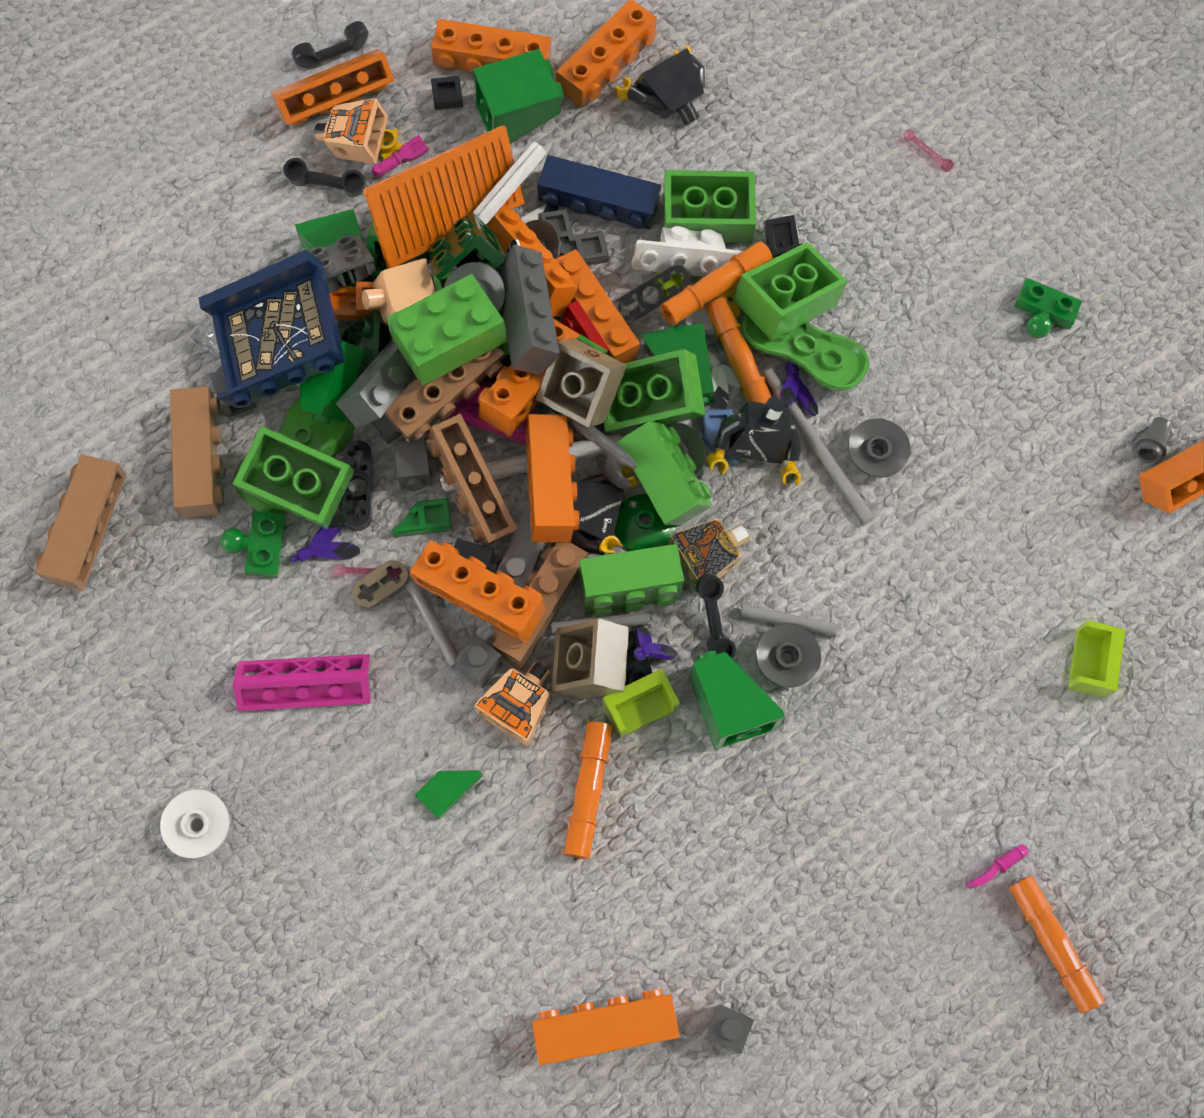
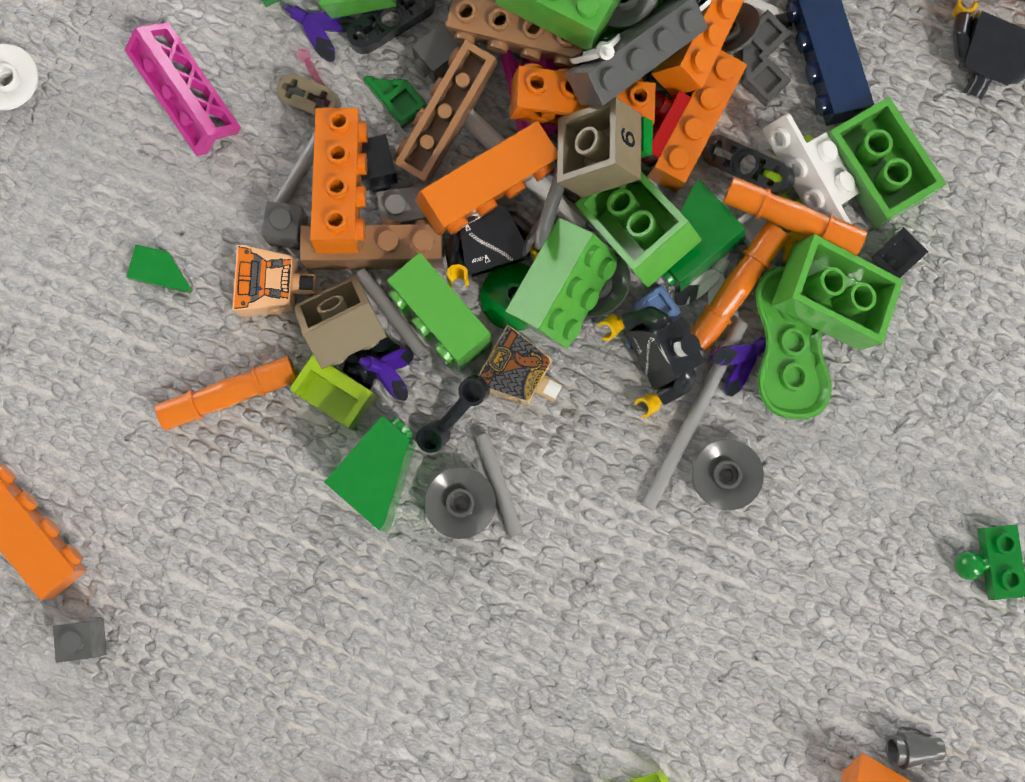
camera: 65 degrees right, 10 degrees up
none -> white piece [570,33,621,64]

